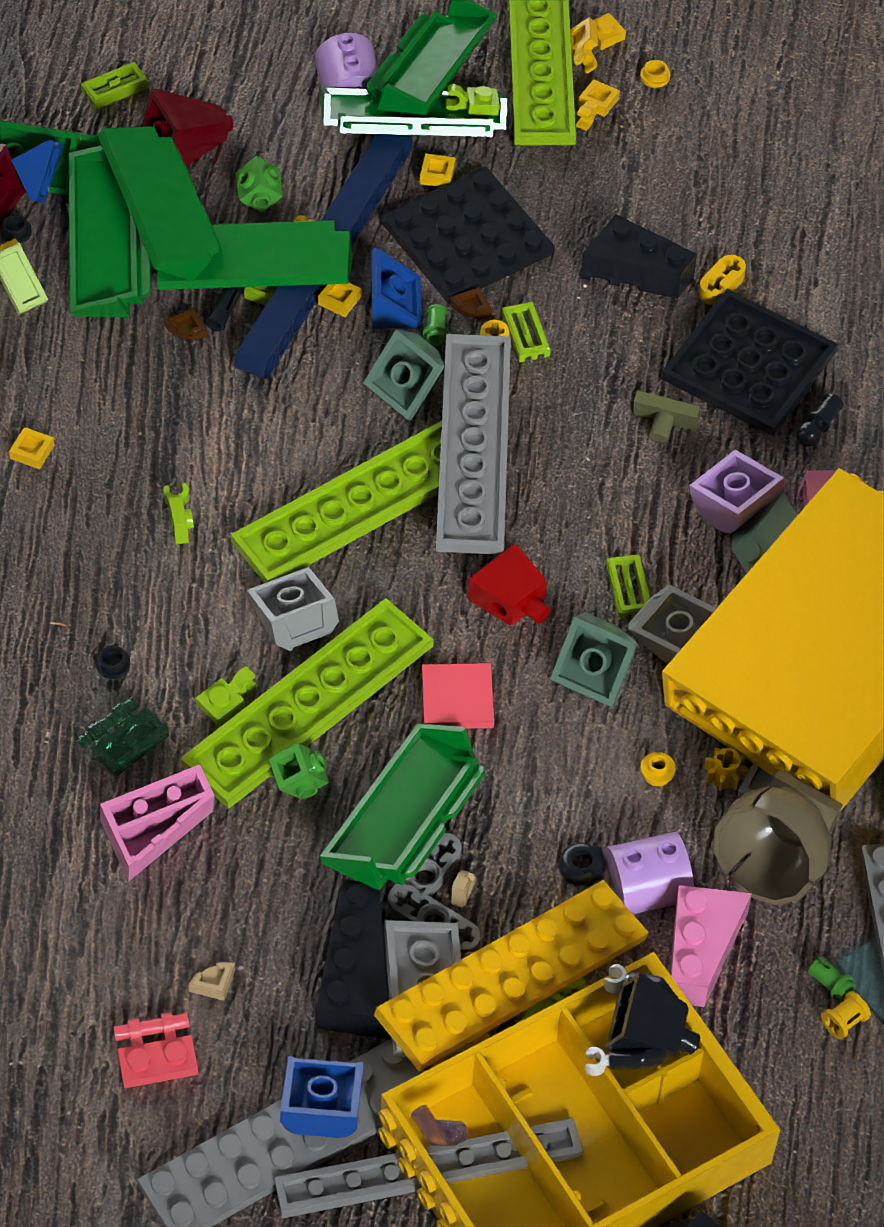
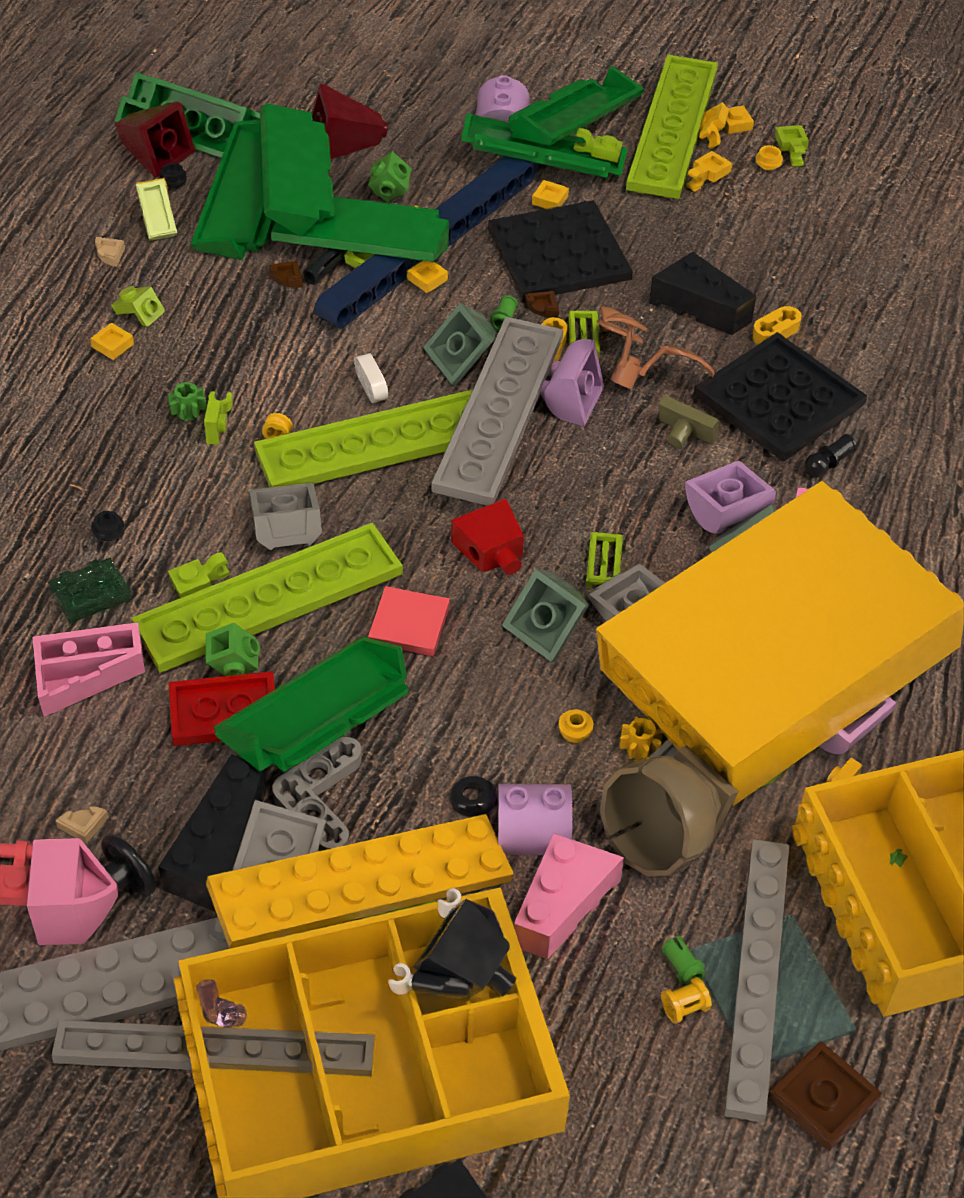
camera: 15 degrees right, 5 degrees down
blue slope [11,140,64,203] -> none
lime tile [81,62,149,110] -> none
blue slope [280,1056,364,1138] -> none
blue slope [372,247,422,328] -> none
tan tile [451,870,476,908] -> none
none -> bright pink piece [27,834,156,945]
none -> lime bracket [111,286,165,327]
none -> bright green gear [168,382,207,421]
none -> red plate [169,671,275,746]
none -> yellow bush [262,413,293,439]
none -> white beam [354,353,388,403]
none -> lavender brick [541,339,604,426]
none -> nougat plant [596,305,715,389]
none -> lime plate [775,125,809,167]

